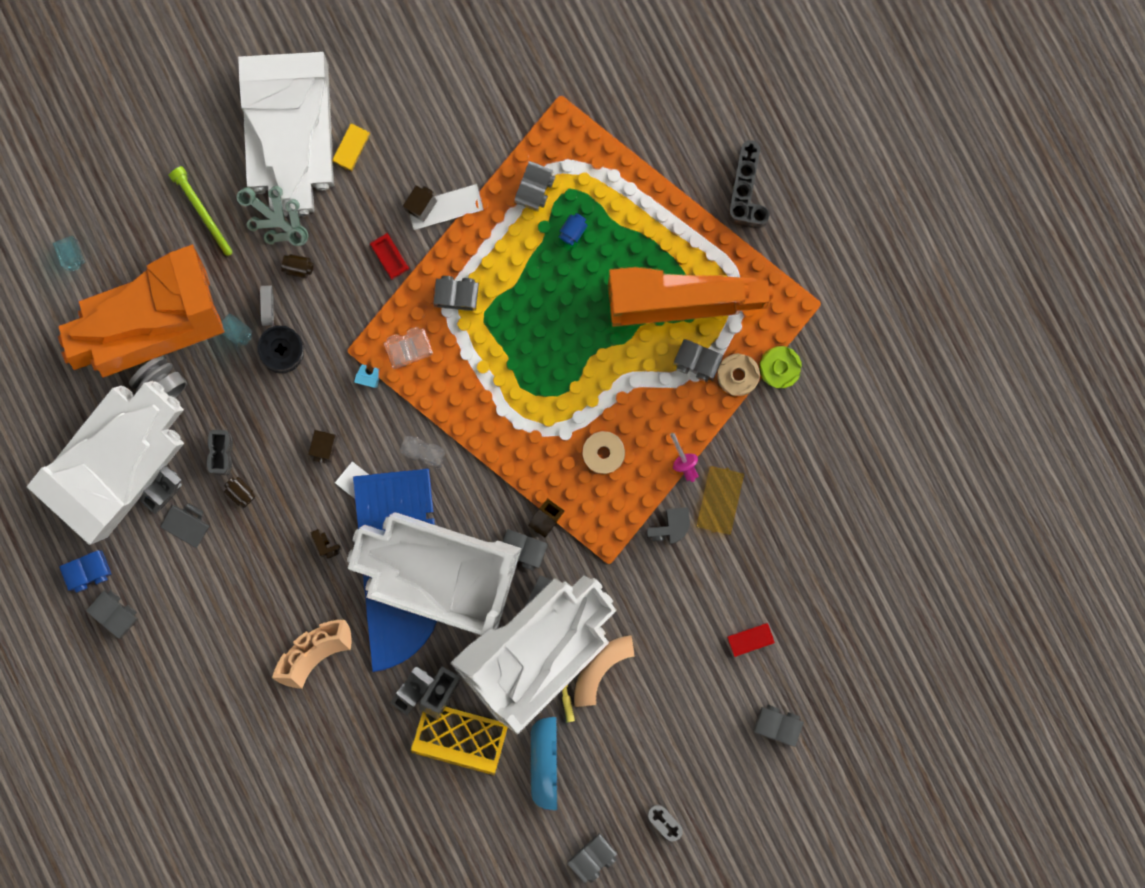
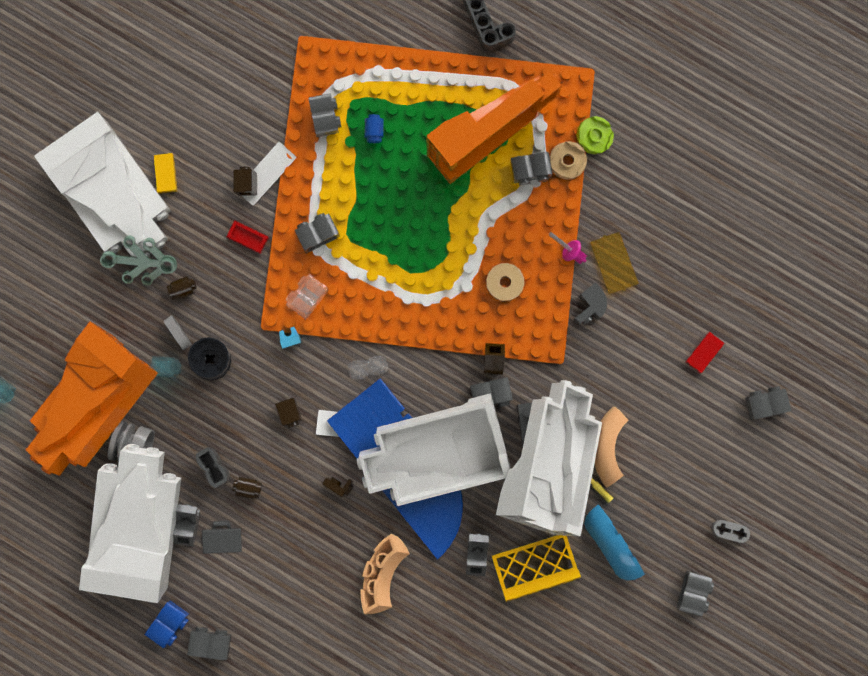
camera: 30 degrees left, 0 degrees up
lime piece [169,166,232,256] -> none
dark grey brick [419,667,460,720] -> none

